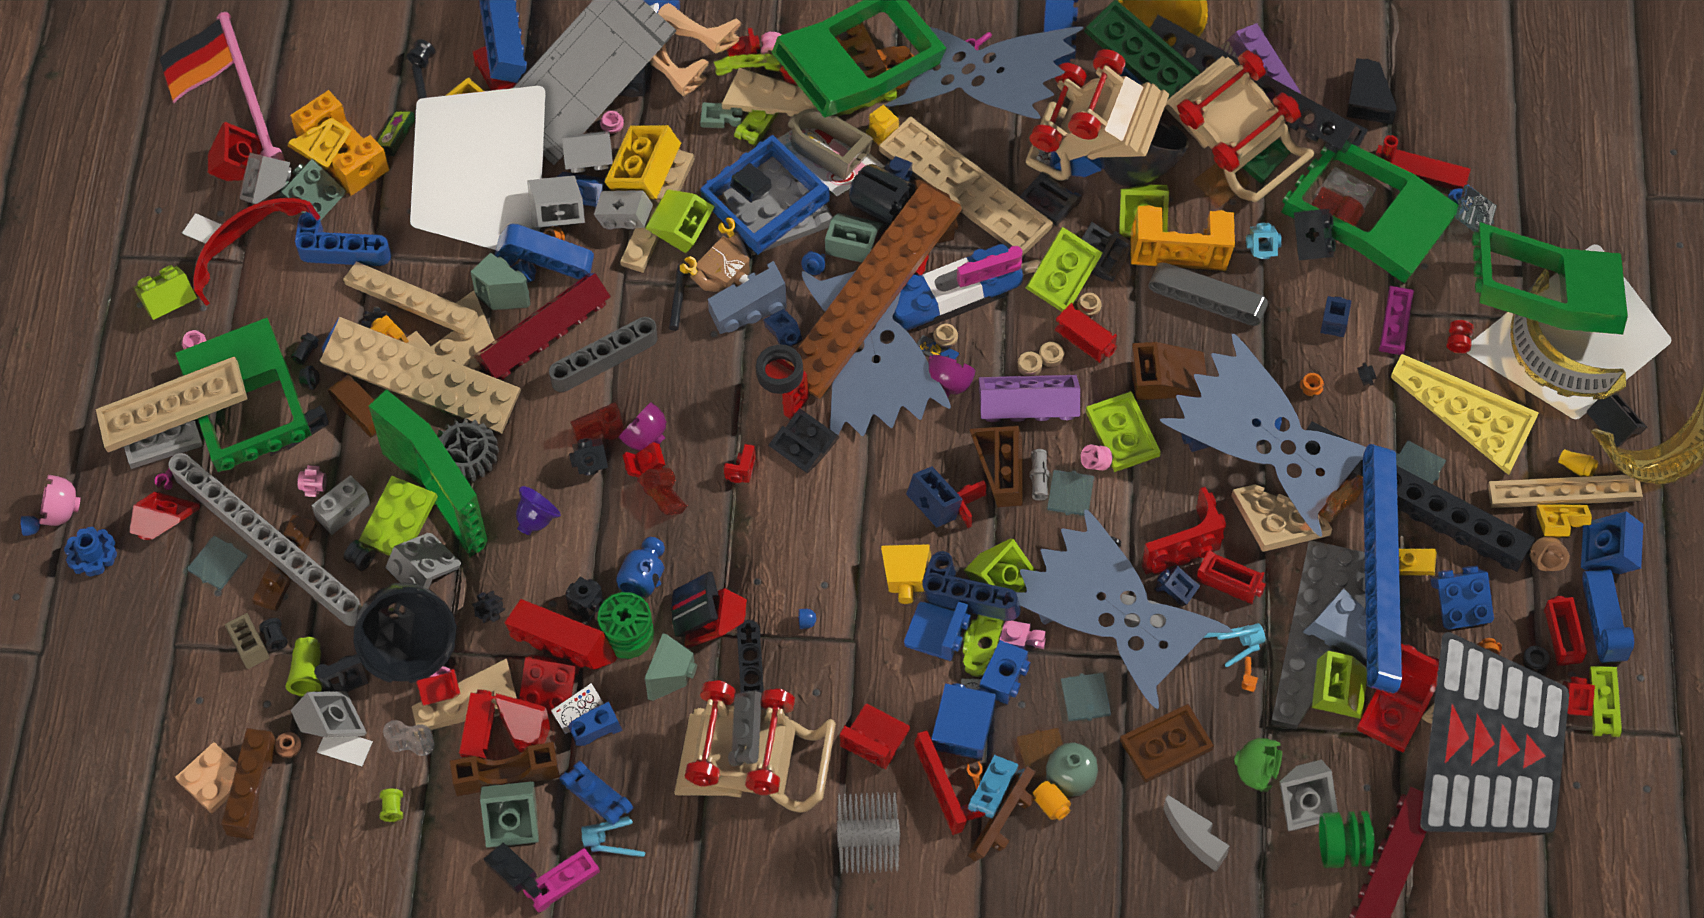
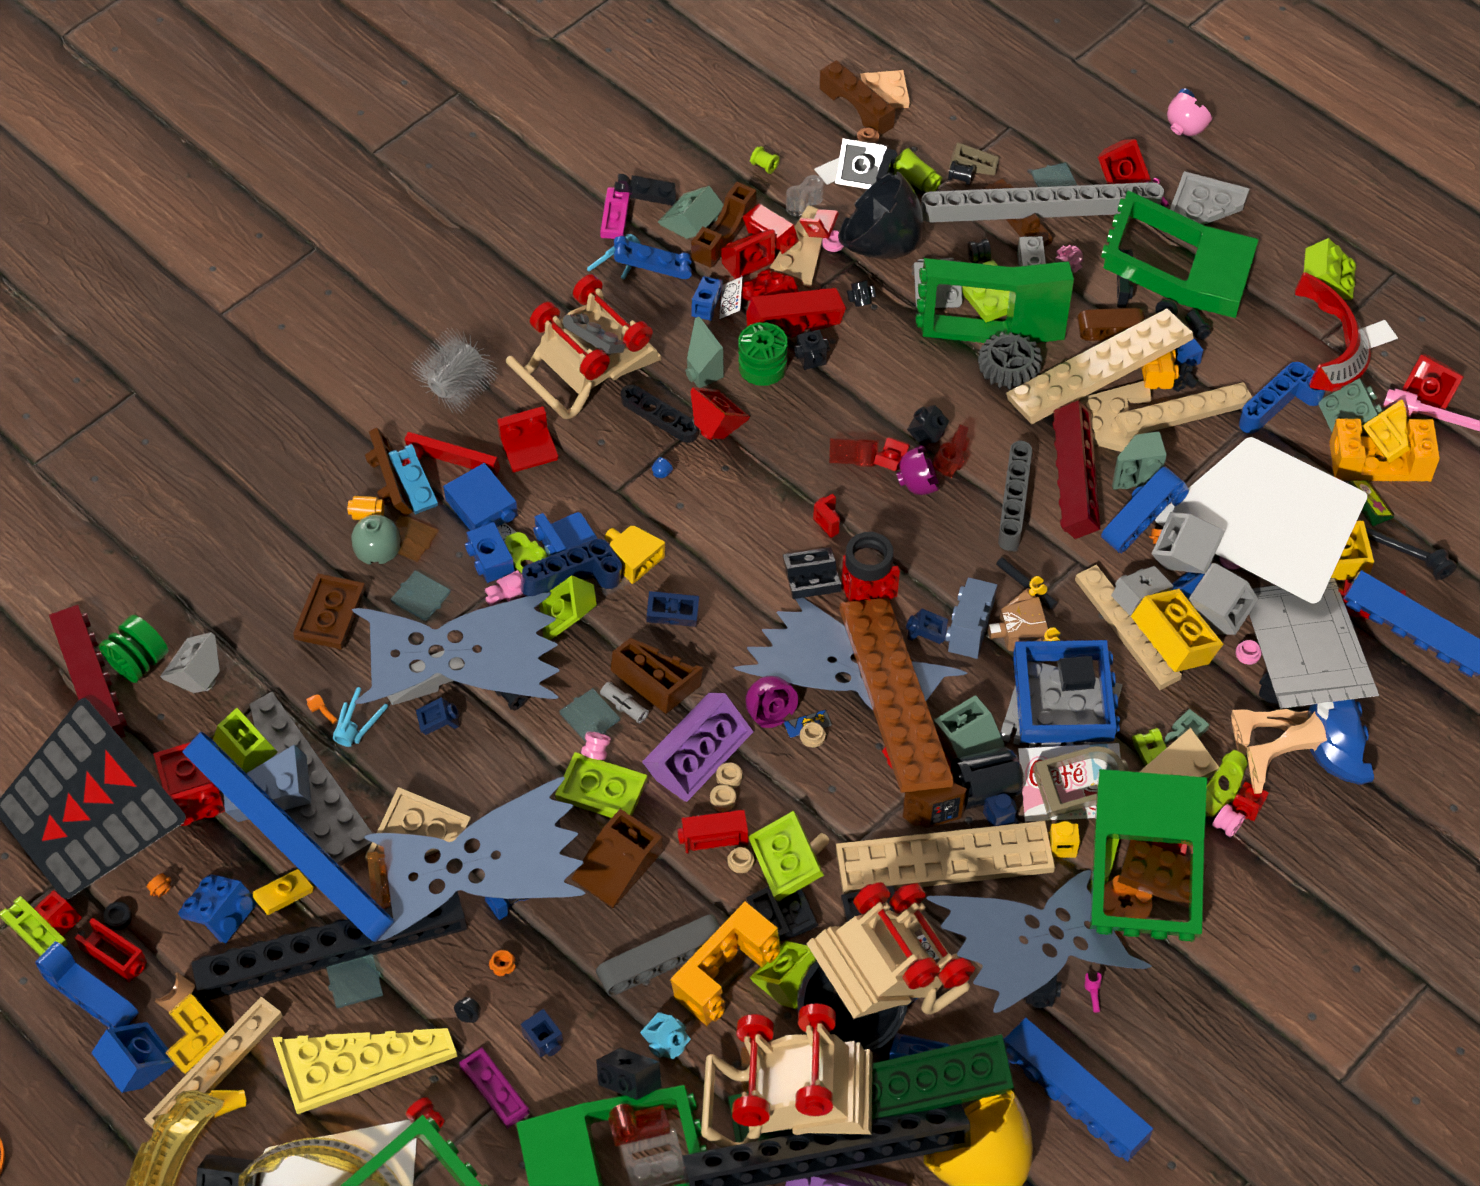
camera: 130 degrees right, 5 degrees down
blue plant [64,527,117,577] -> none
tan plate [96,357,247,452] -> none
bright pink plate [182,330,206,349] -> none
light grey slope [239,153,291,204] -> none
dark purple hat [516,486,561,536] -> none
blue piece [616,537,665,599] -> none
lime slope [645,189,715,253] -> none
black slope [671,571,719,637] -> none
blue plate [801,251,825,275] -> none
piece [892,244,1024,331] -> none
dark pink plate [957,246,1023,288] -> none
red bracket [957,480,986,528] -> none
orange hand [967,761,983,790] -> none
red bracket [1142,486,1226,575] -> none
light grey slope [1163,795,1229,871] -> none
red window [1196,549,1266,604] -> none
bright green cylinder [1234,738,1282,792] -> none

